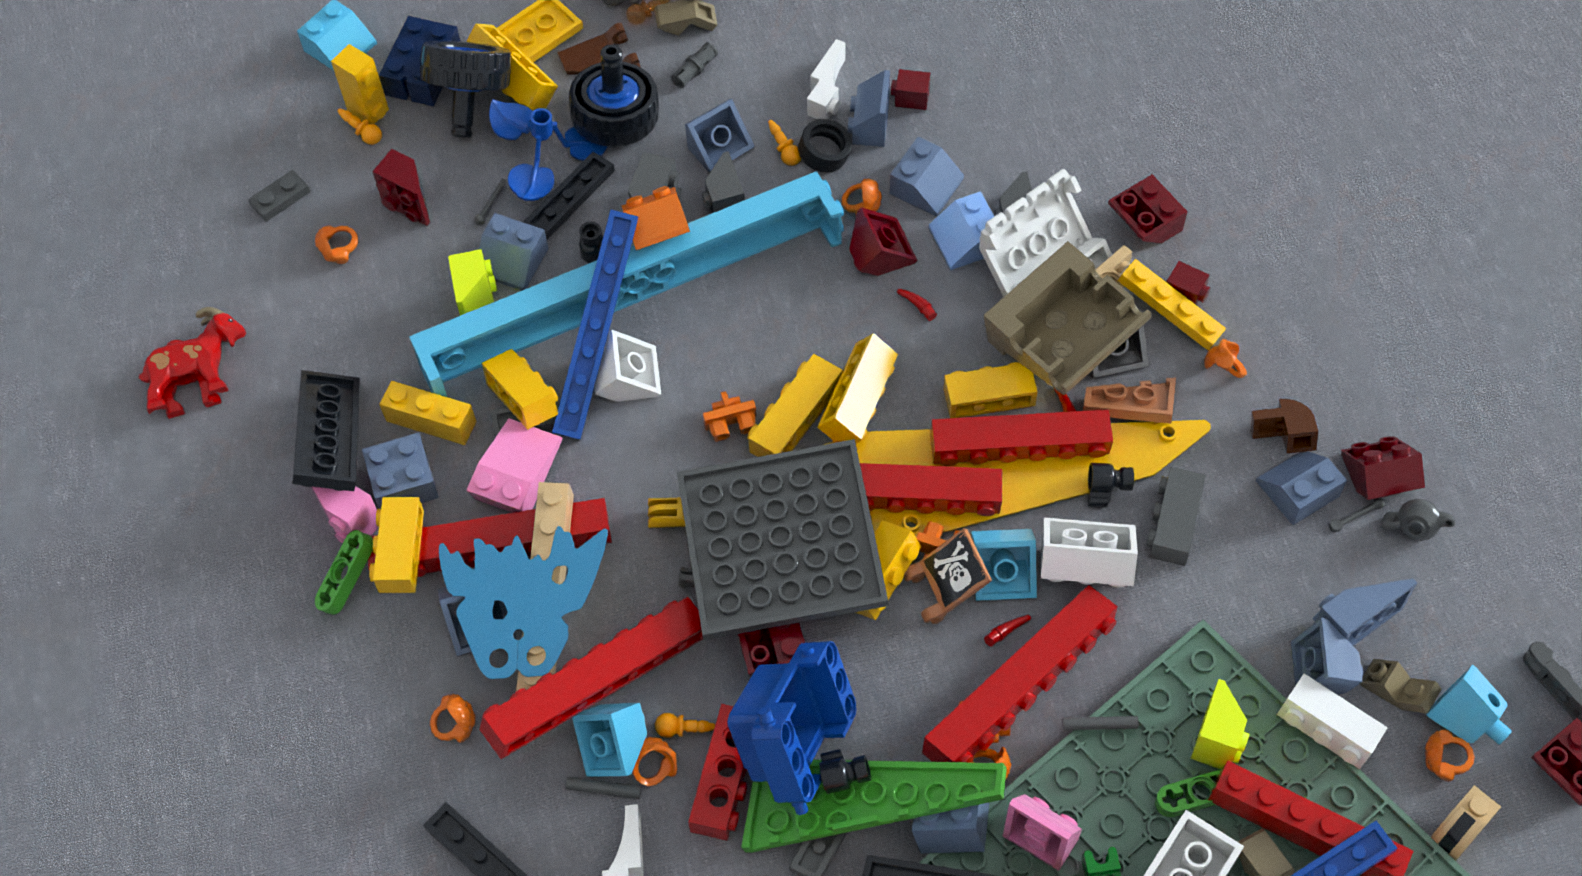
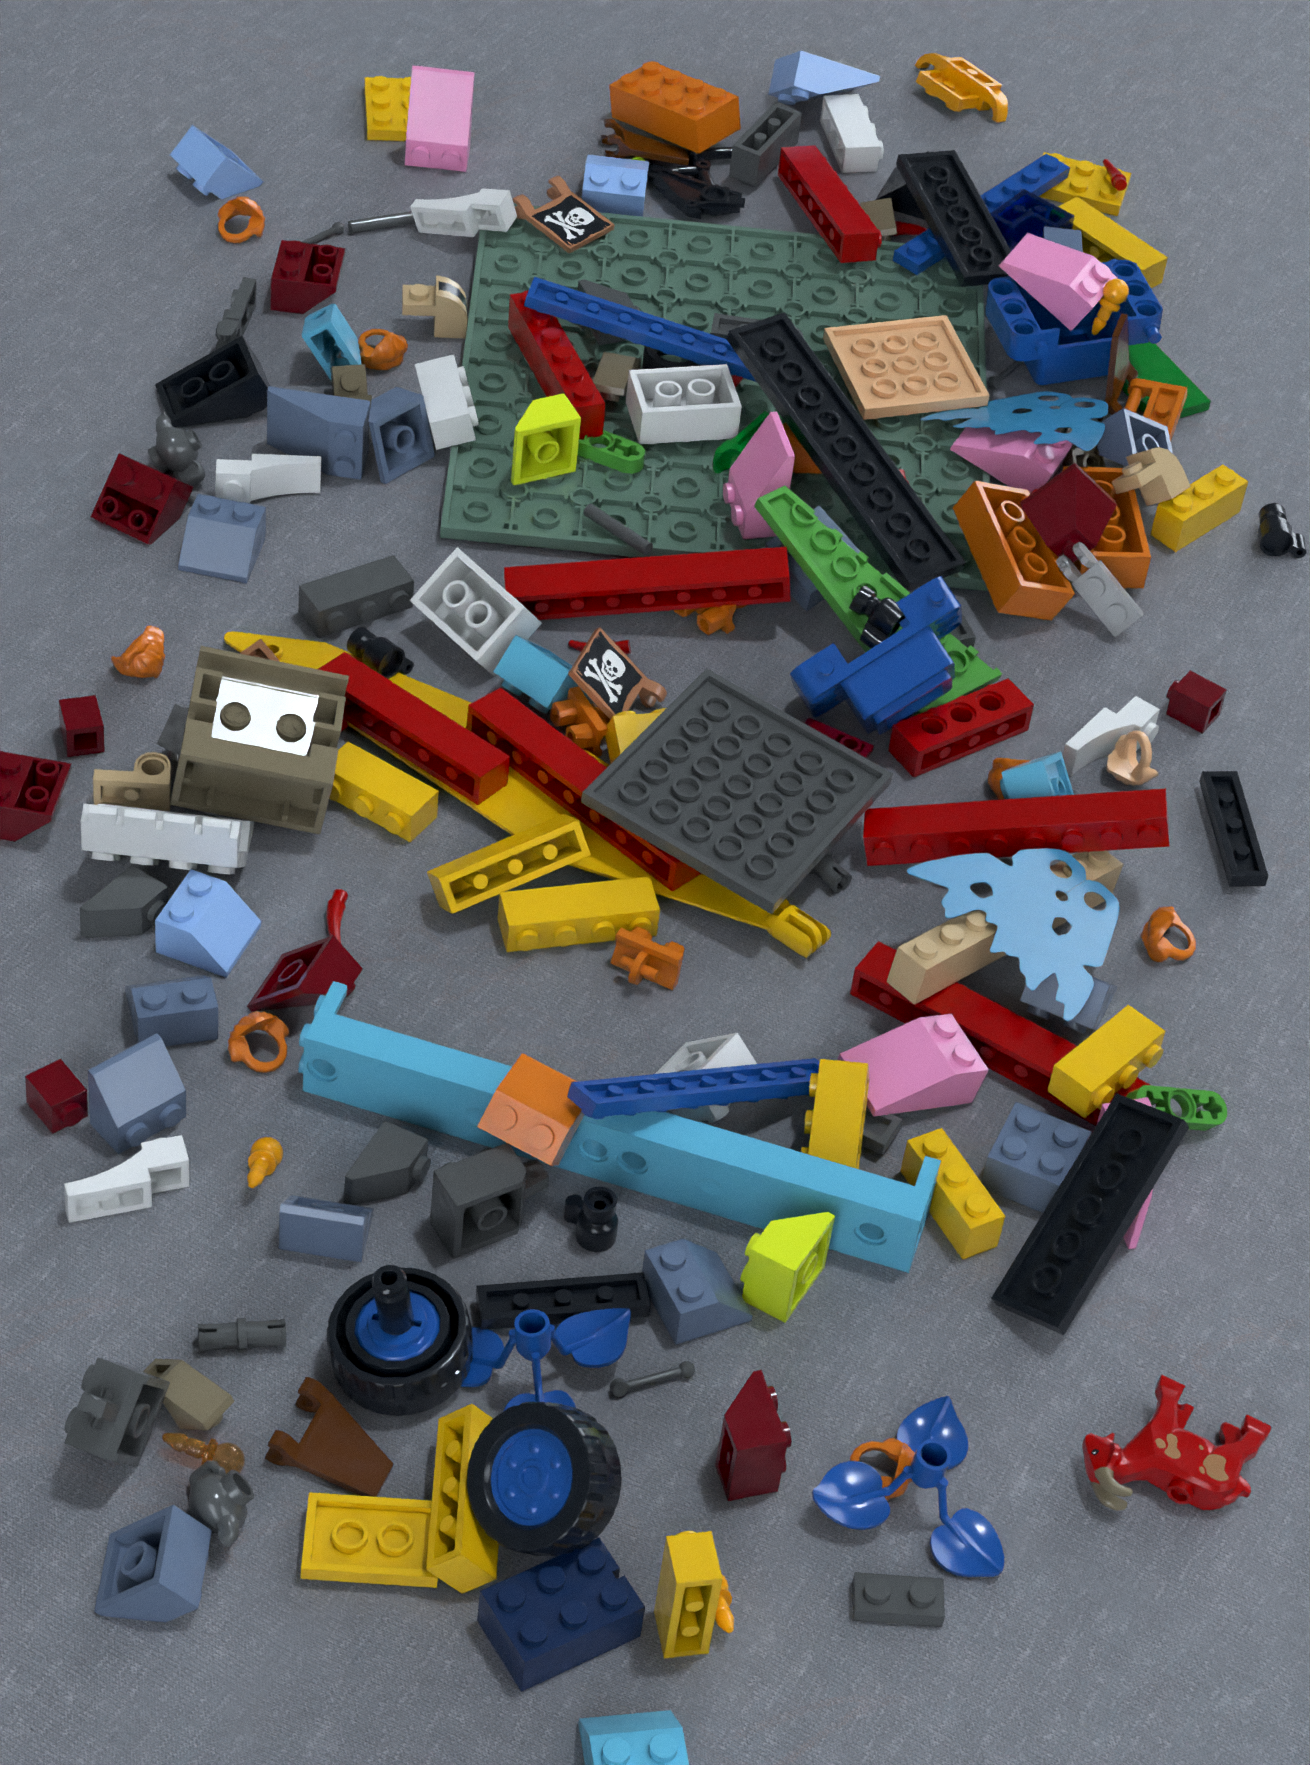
camera: 145 degrees left, 15 degrees down
light orange bar [655,713,715,738] -> none
black tyre [798,119,852,172] -> none
yellow plate [1117,259,1226,350] -> none
reddish brown brick [1250,399,1318,453] -> none
none -> black slope [155,336,270,427]
none -> white slope [215,454,321,503]
none -> blue plant [812,1396,1004,1577]
none -> light nougat piece [1106,730,1158,786]

